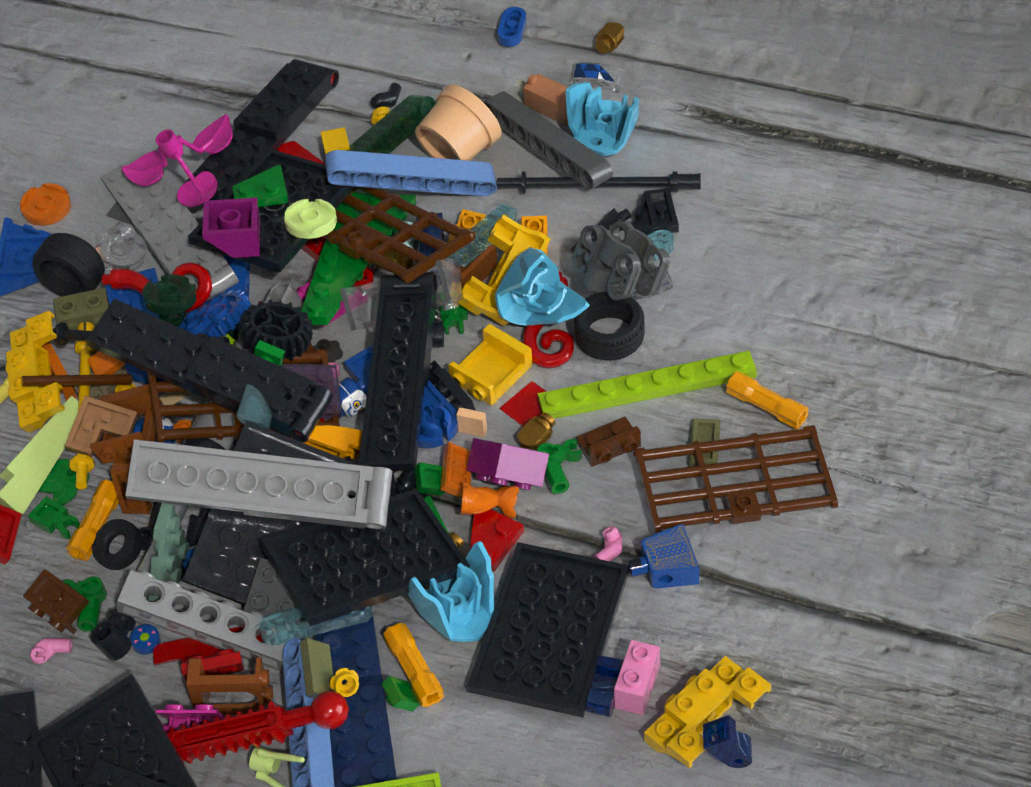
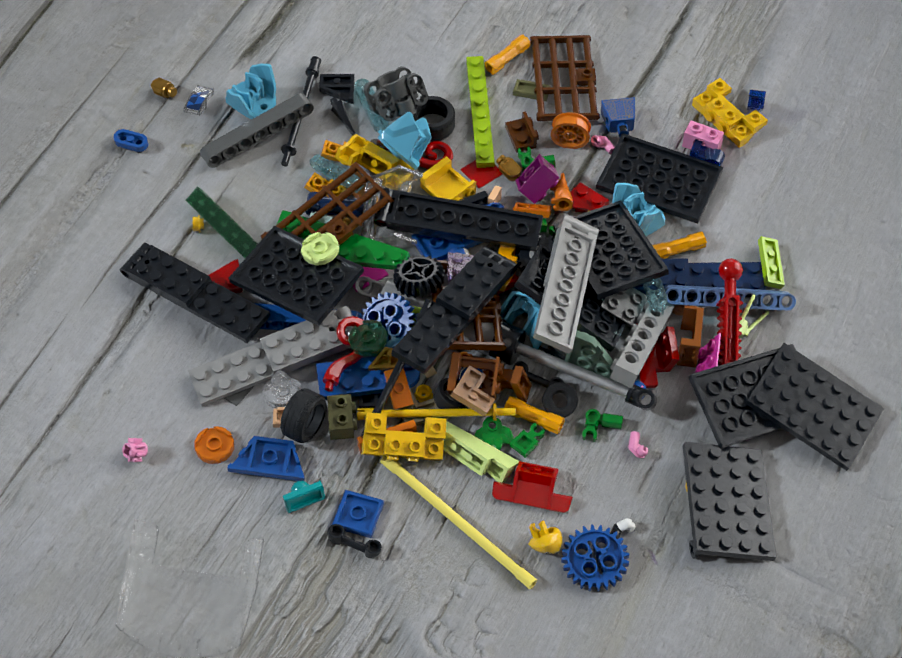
camera: 85 degrees left, 5 degrees up
reddish brown bar [21,374,132,387] -> none
reddish brown bracket [23,569,89,635] -> none
dark pink plant [122,114,233,207] -> none
magenta slope [202,198,260,258] -> none
green wing [232,165,288,207] -> none
clear light blue brick [236,384,271,429] -> none
green plate [254,340,285,367] -> none
olive tile [300,638,334,698] -> none
yellow panel [320,127,350,155] -> none
medium blue beam [324,150,497,196] -> none
yellow plate [330,668,359,697] -> none
black arm [370,83,402,109] -> none
green plate [382,676,420,712] -> none
light nougat piece [415,84,502,161] -> none
nougat brick [523,73,569,127] -> none
none -> bright pink gear [122,438,148,462]
none -> orange wheel [550,112,591,149]

